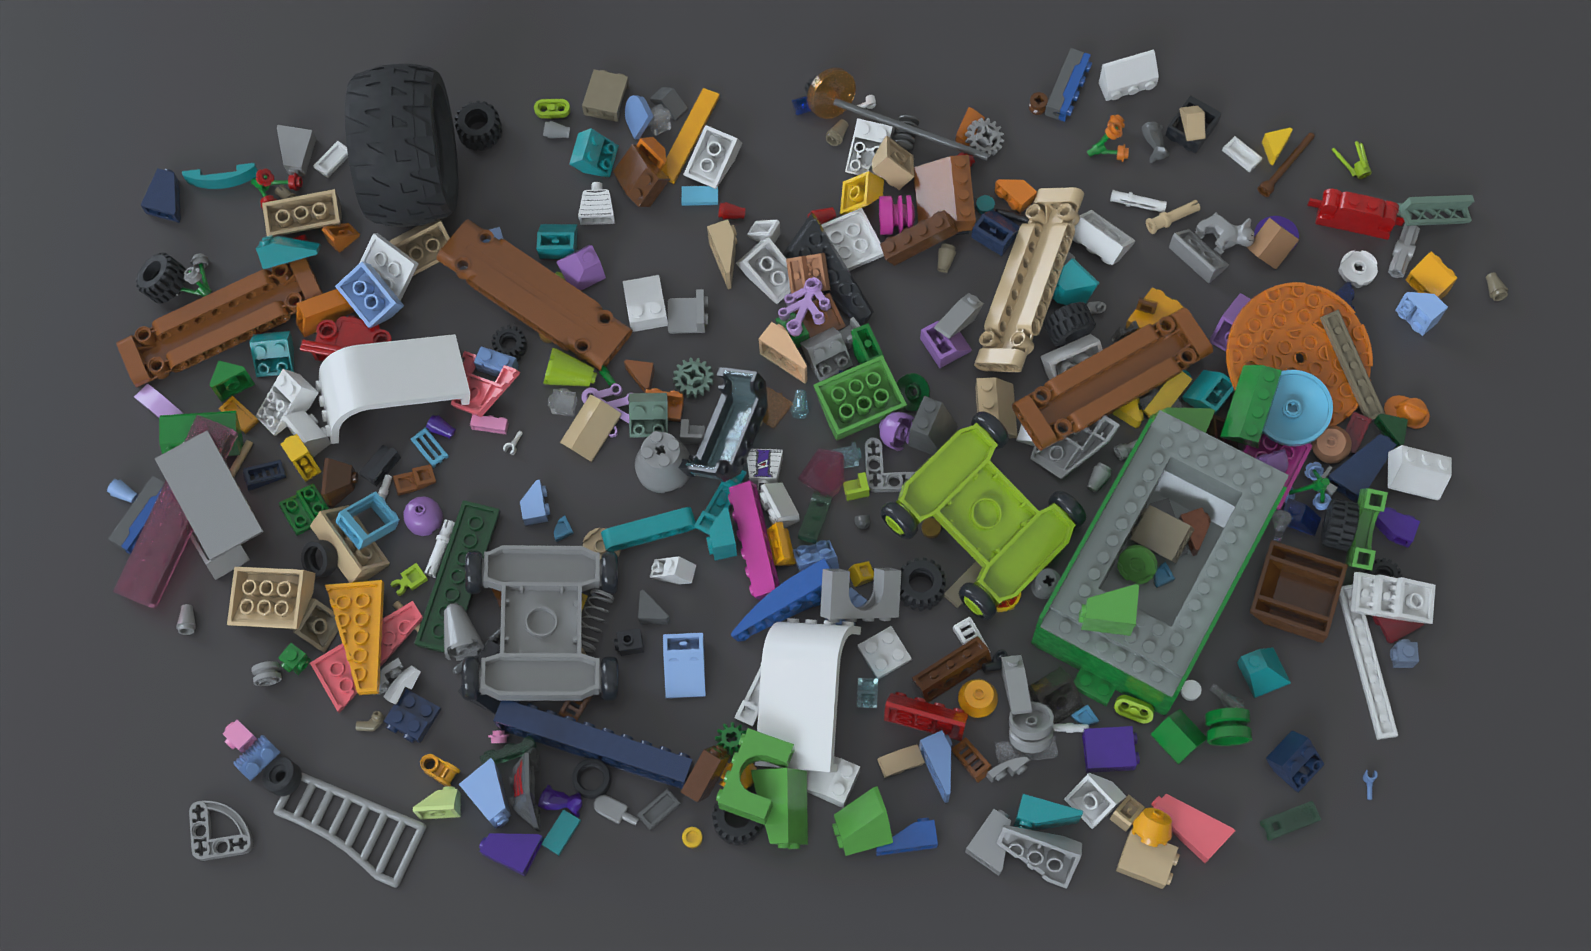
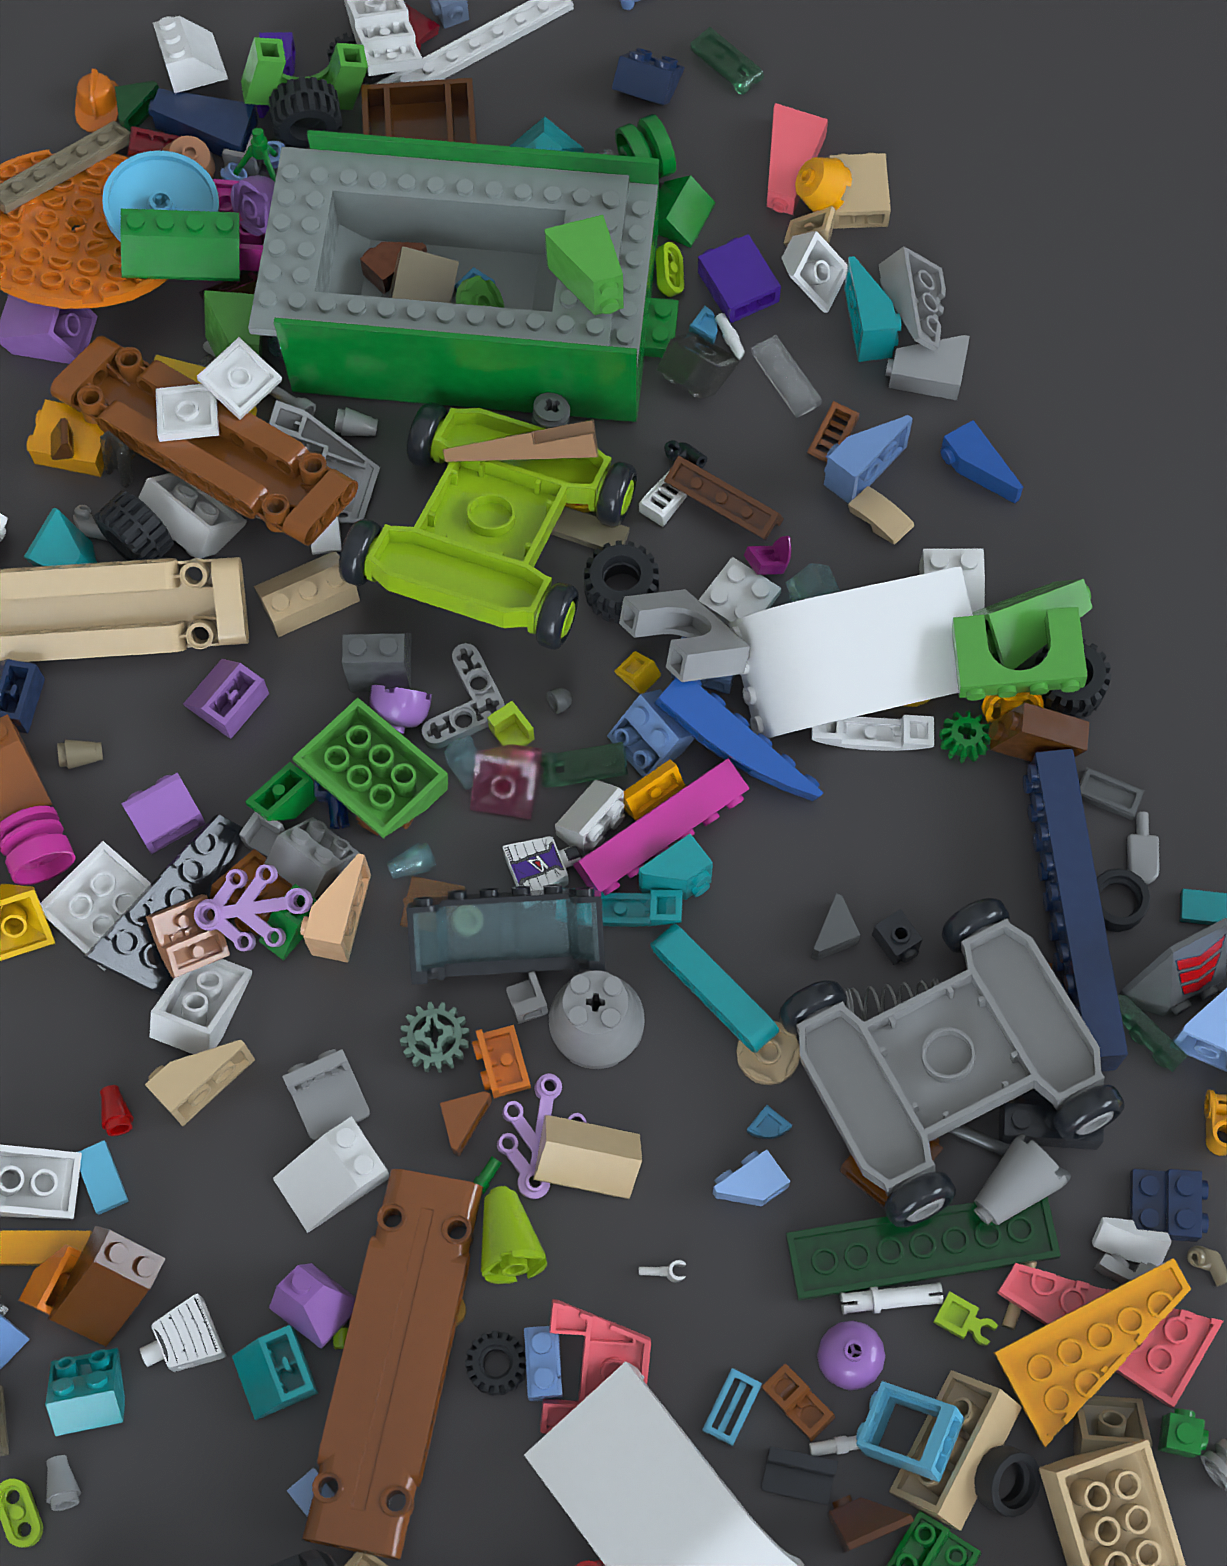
camera: 115 degrees left, 0 degrees up
dark purple cone [426,414,456,439] -> none
bright pink piece [470,414,509,434] -> none
bright pink plate [488,730,509,743] -> none
dark purple animal [538,785,583,818] -> none
clear brick [548,388,578,417] -> none
sand green slope [629,393,668,437] -> none
white slope [650,556,696,584] -> none
light blue slope [663,633,706,698] -> none
yellow tile [682,827,703,848] -> none
white slope [747,220,780,244] -> none
red cone [808,207,836,225] -> none
bright green slope [832,786,893,856] -> none
reddish brown brick [880,210,959,266] -> none
red slope [884,692,968,741] -> none
dark green dish [897,373,930,411] -> none
light grey slope [934,293,984,339] -> none
light orange cone [958,679,998,718] -> none
light grey slope [986,757,1029,783] -> none
light grey slope [1001,655,1032,715] -> none
light grey wheel [1009,702,1054,753] -> none
teal slope [1181,370,1235,415] -> none
none -> medium lavender slope [122,773,206,854]
none -> white tile [156,384,219,442]
none -> white tile [197,337,282,420]
none -> medium nougat wedge [443,419,599,462]
none -> magenta plate [744,536,792,575]

